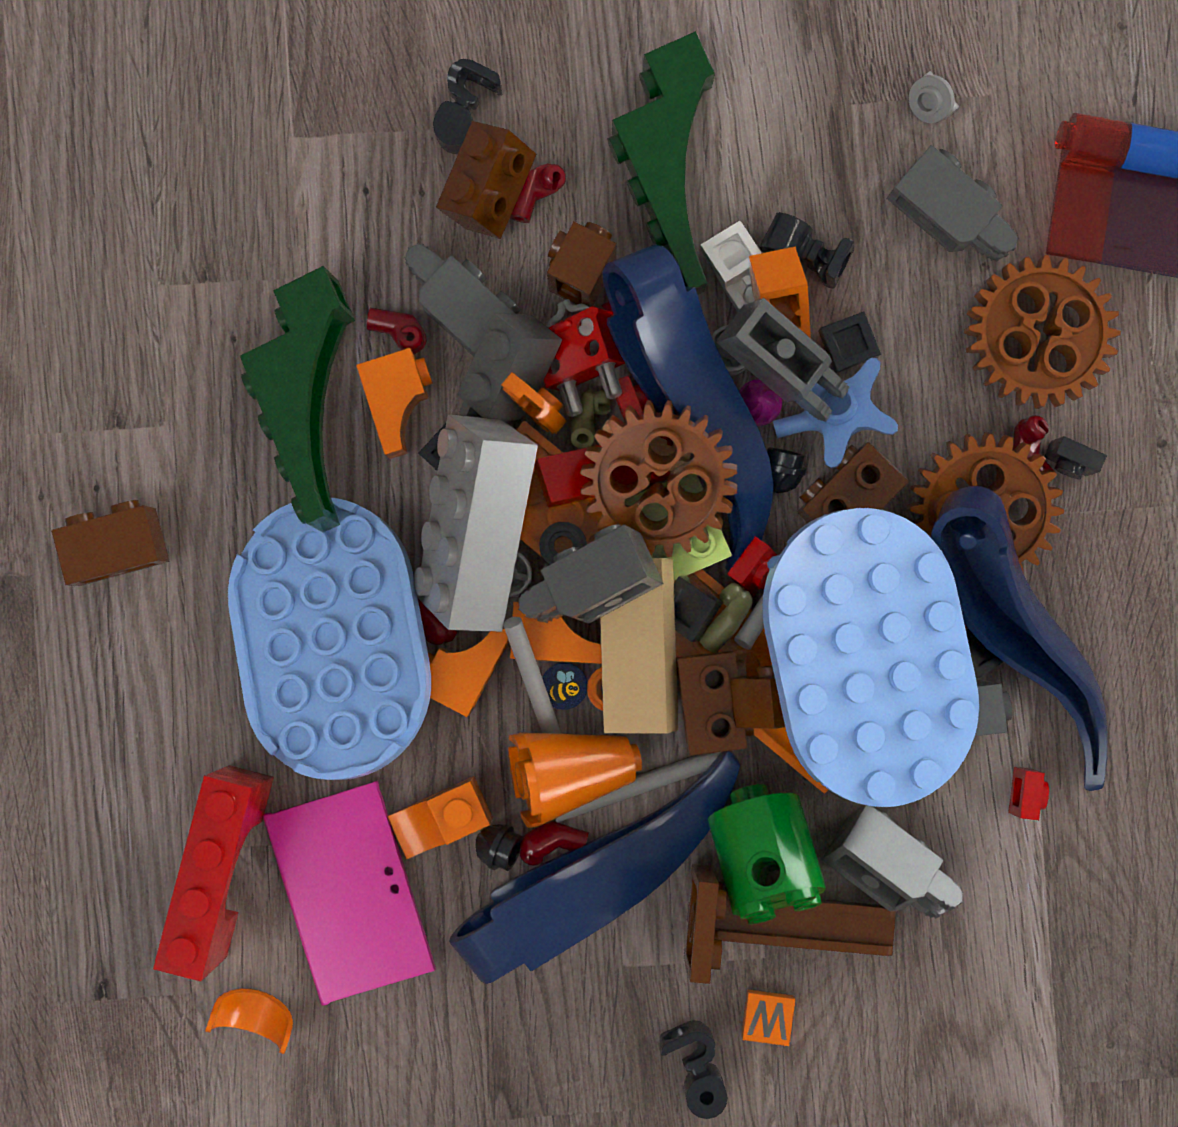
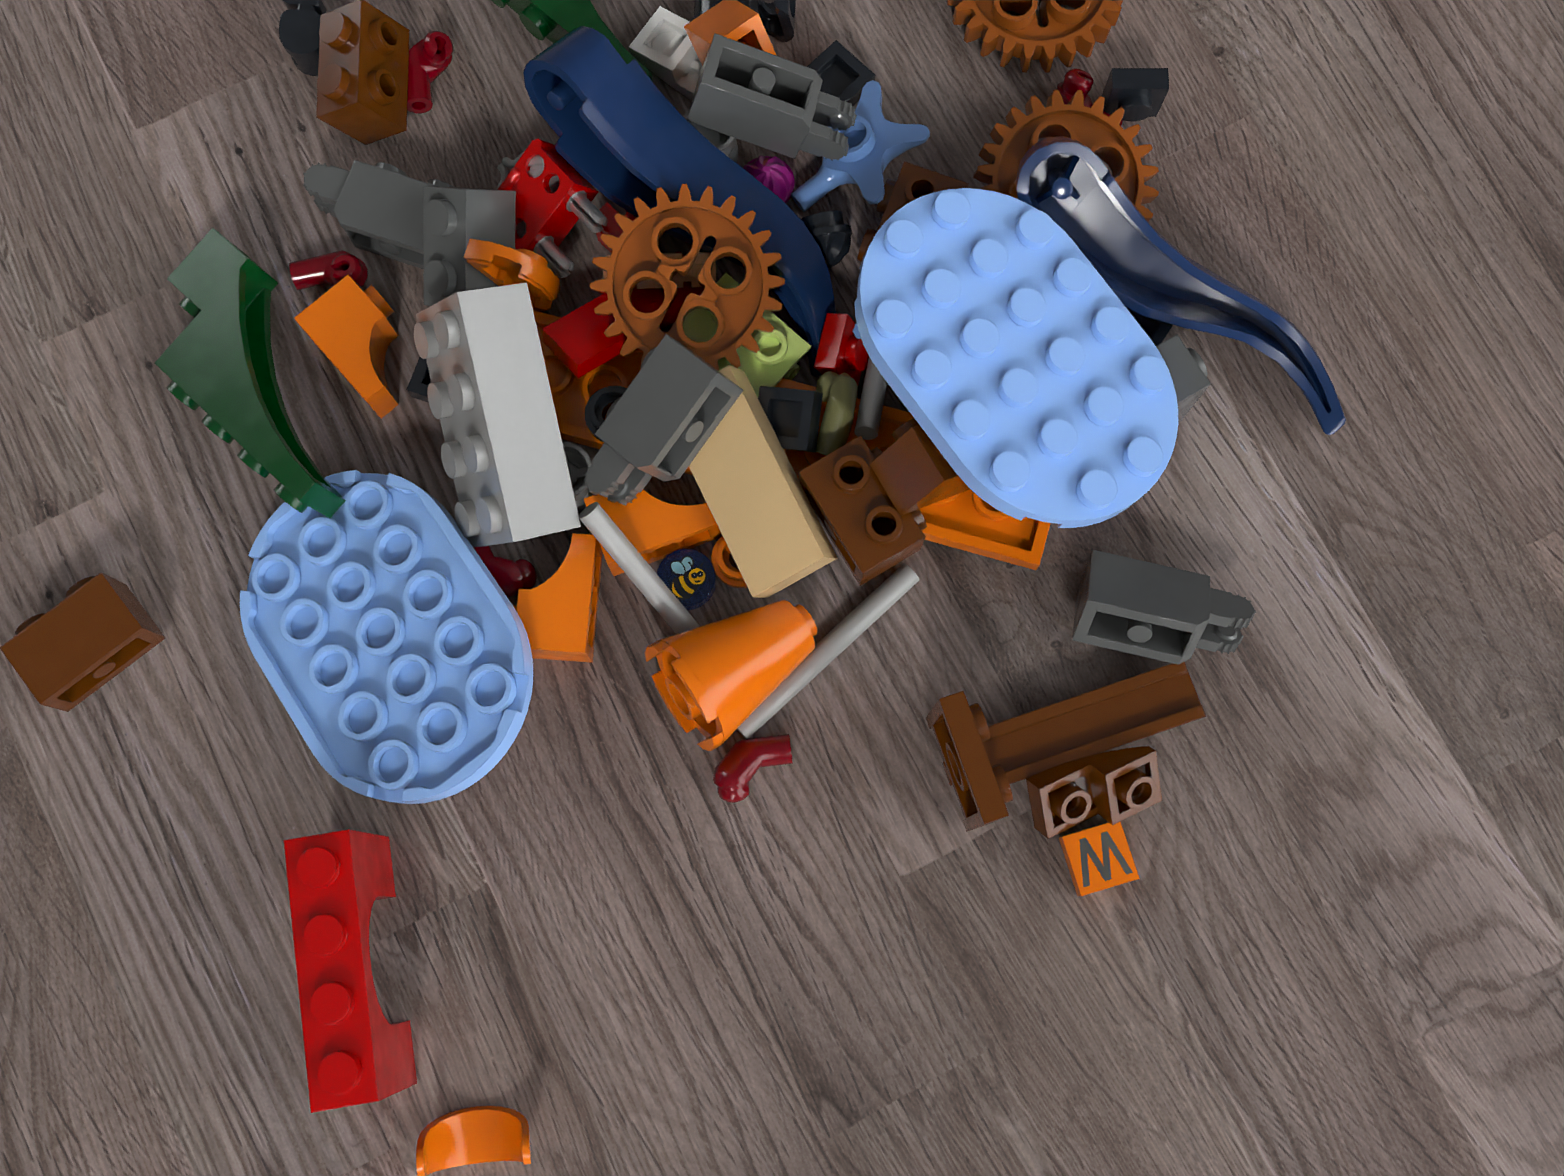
camera: 25 degrees left, 10 degrees down
dark pink container [263,781,436,1006] -> none
orange arch [387,776,493,859] -> none
dark blue animal [449,750,740,984] -> none
black plate [475,824,523,871] -> none
reddish brown brick [547,221,617,307] -> none
olive arm [571,388,611,449] -> none
black leg [659,1020,728,1119] -> none
green cylinder [708,784,826,924] -> none
red plate [1008,767,1049,821] -> none
none -> reddish brown slope [1026,746,1162,839]

